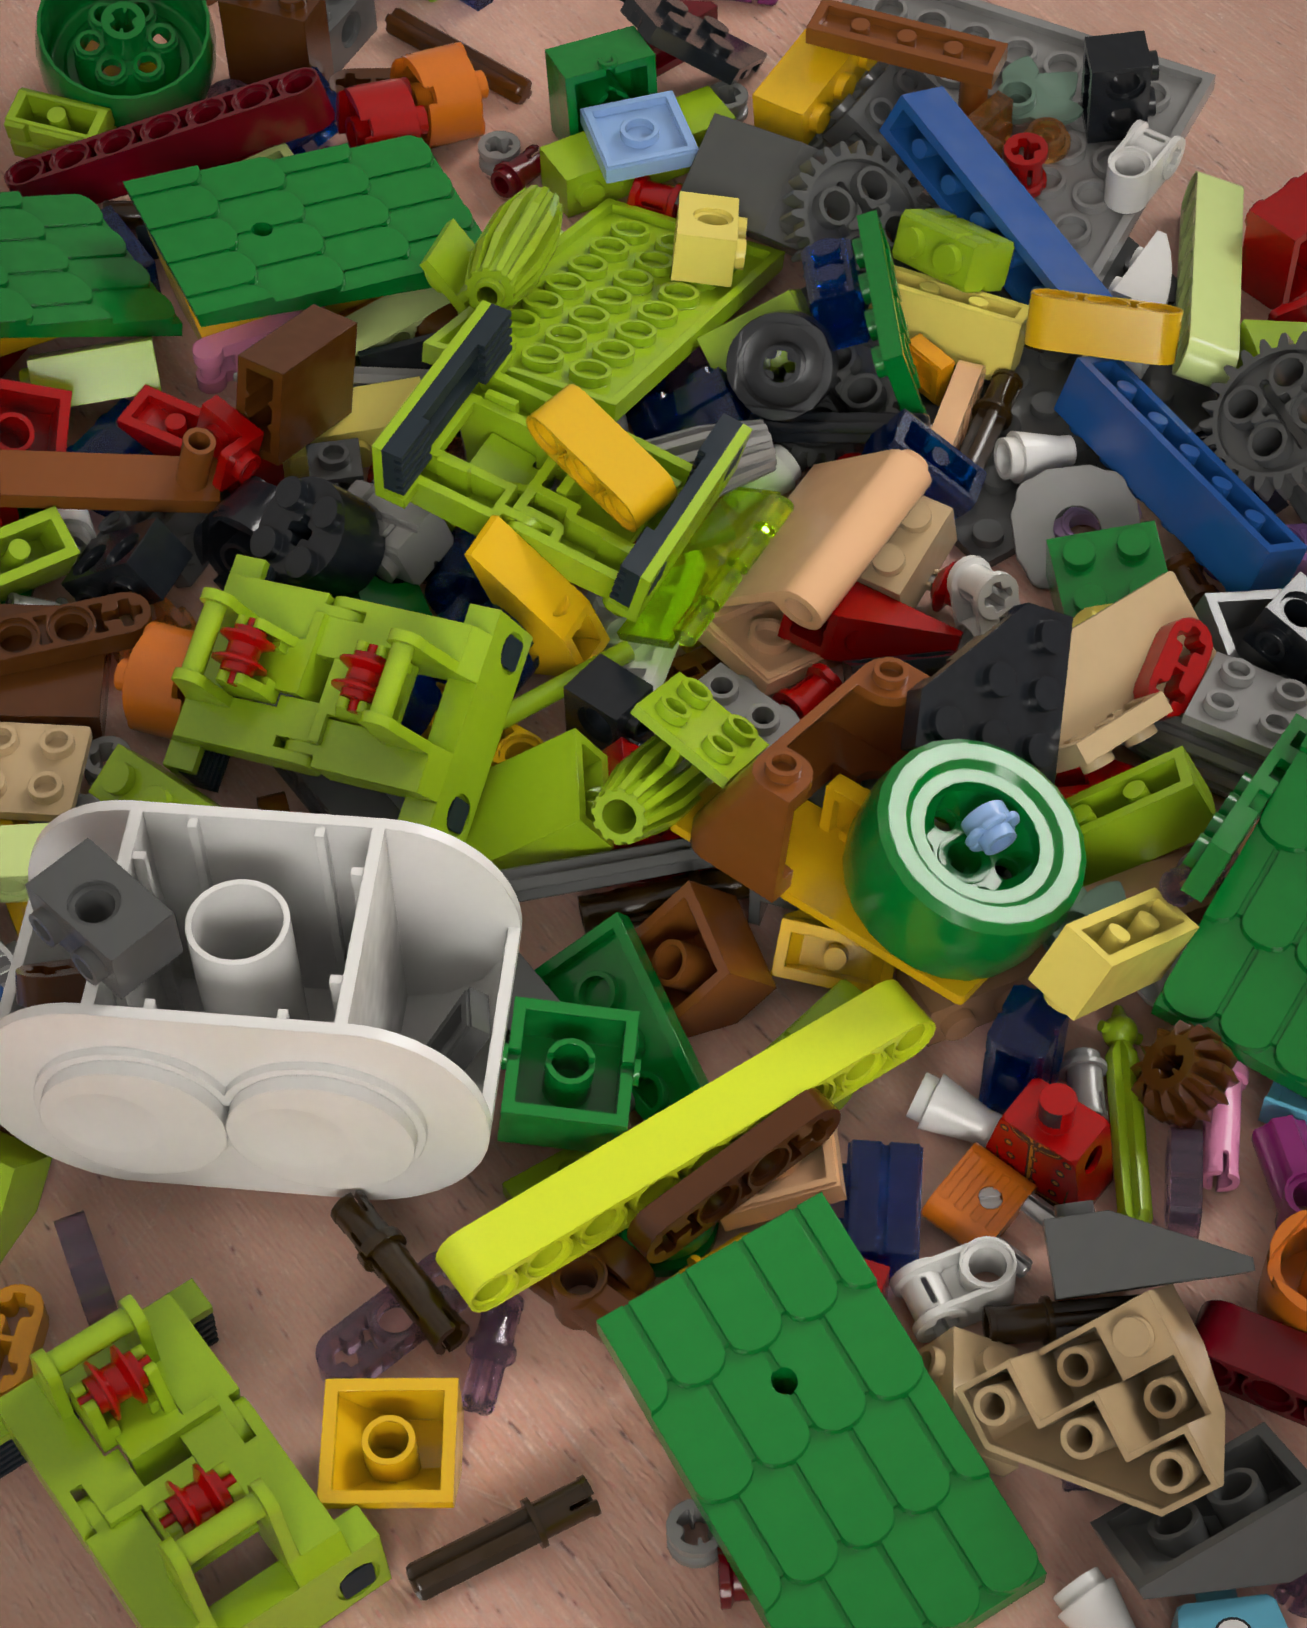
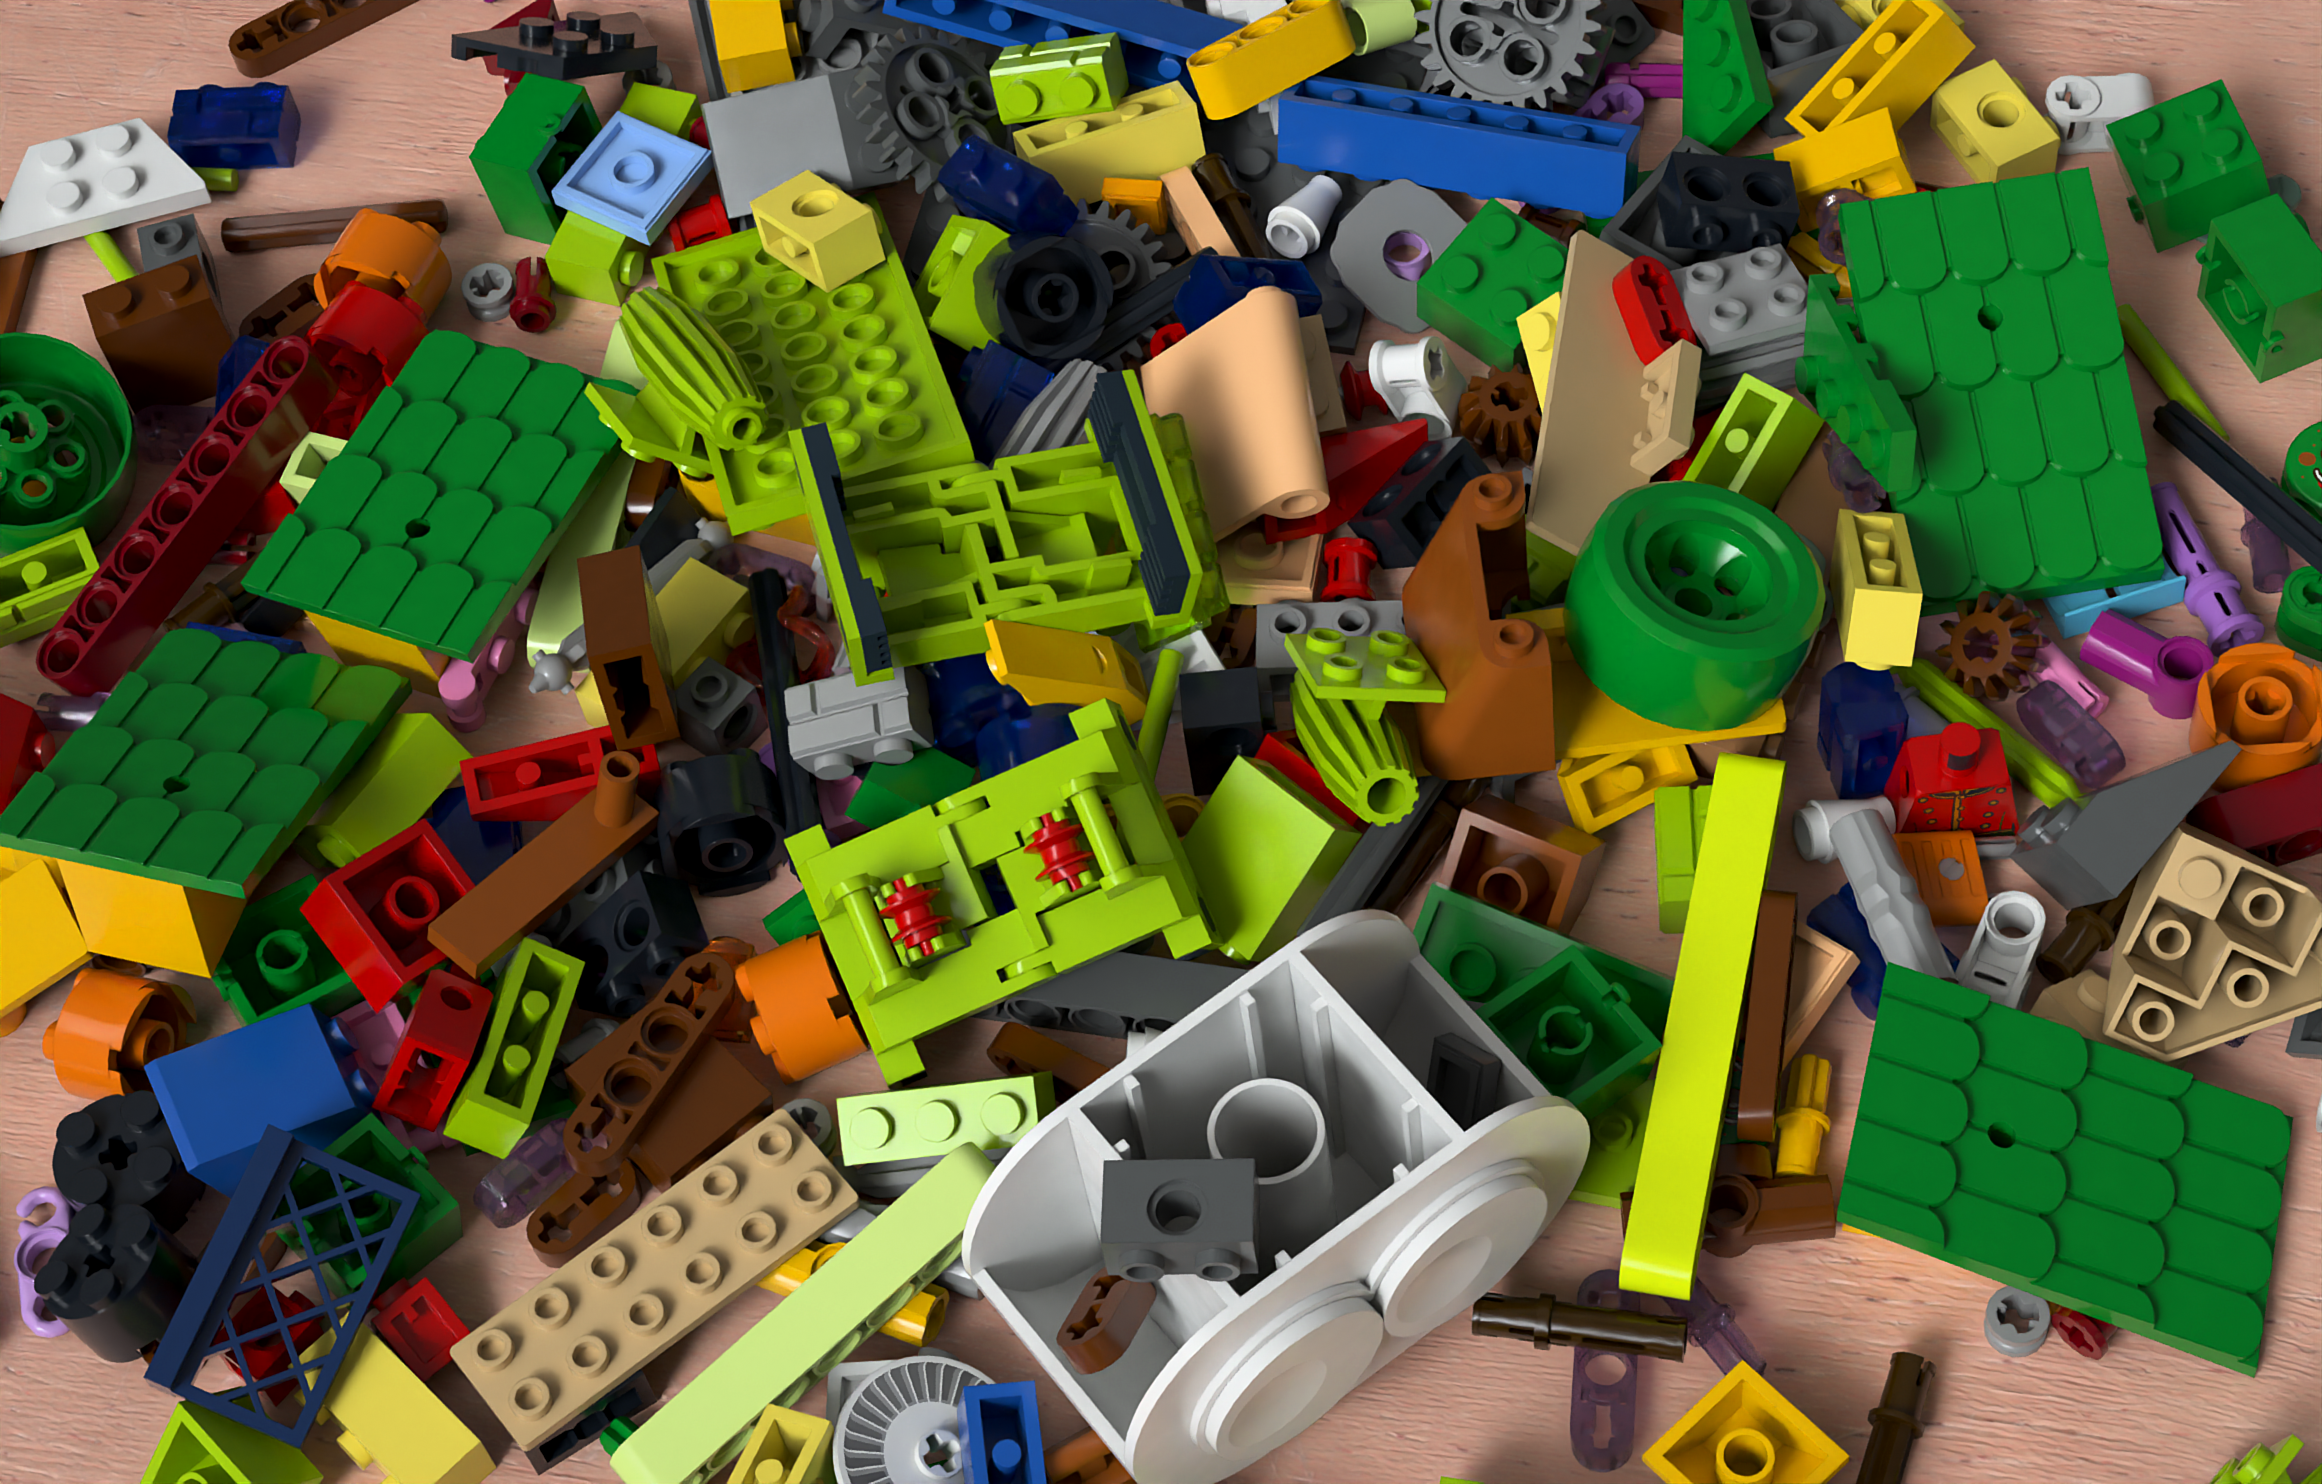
camera: 35 degrees left, 5 degrees up
red bracket [197,394,264,492] -> none
black brick [250,476,385,599] -> none
yellow beam [526,384,678,532] -> none
green wing [852,210,927,414] -> none
black plate [901,603,1073,785] -> none
light blue plate [961,800,1020,855] -> none
none -> light grey axle [1829,809,1959,985]

